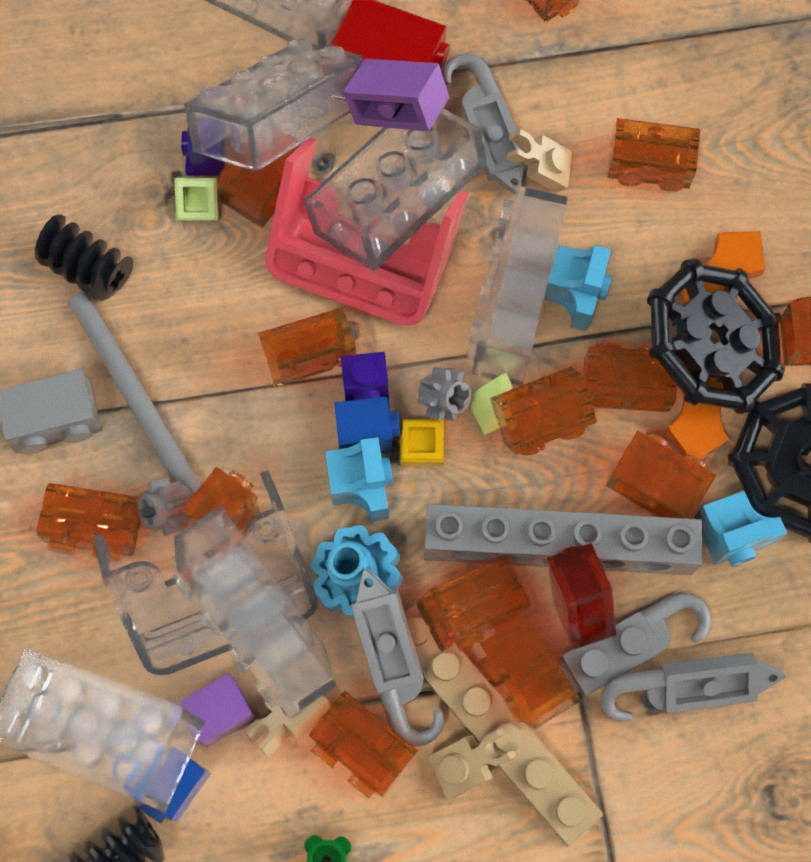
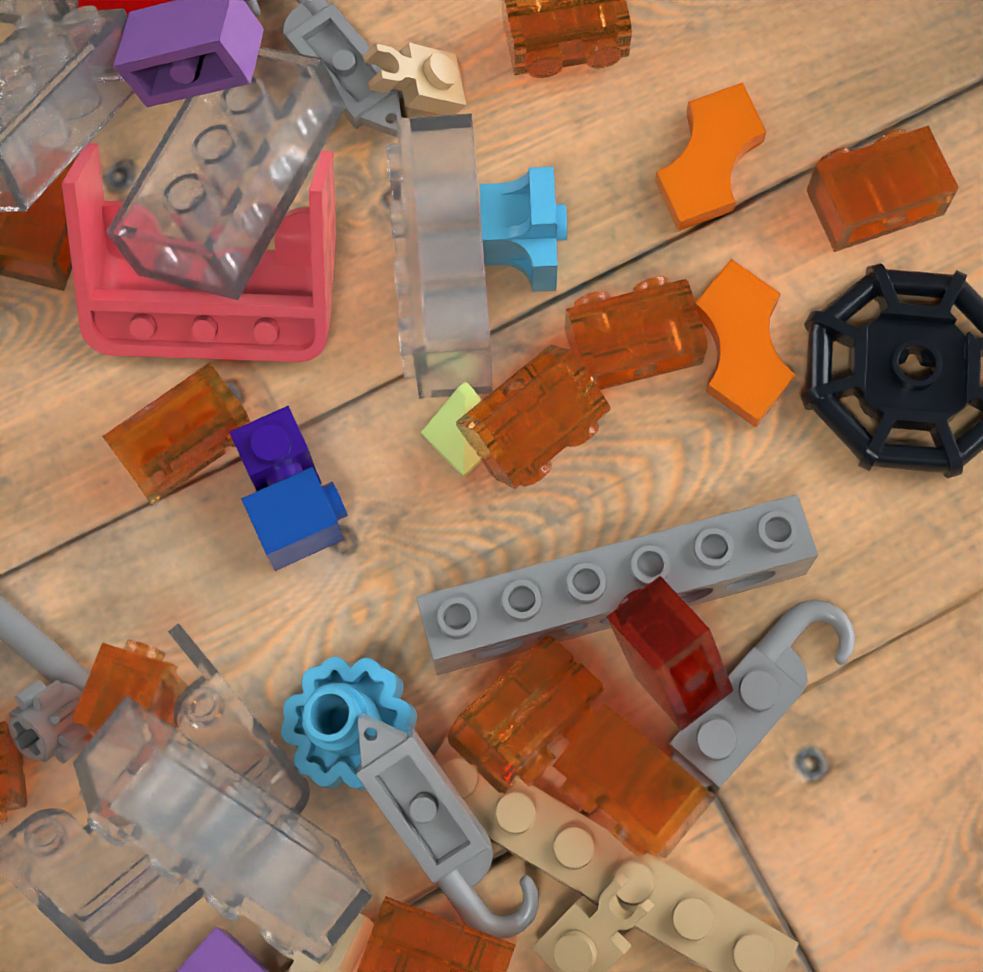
camera: 15 degrees left, 0 degrees up
medium azure brick [325,437,393,522] -> none
yellow tile [400,419,444,466] -> none
light grey gear [417,366,472,422] -> none
light grey plate [600,653,786,721] -> none
clear orange brick [605,430,716,519] -> none
black plate [647,258,785,414] -> none
medium azure brick [694,491,787,567] -> none

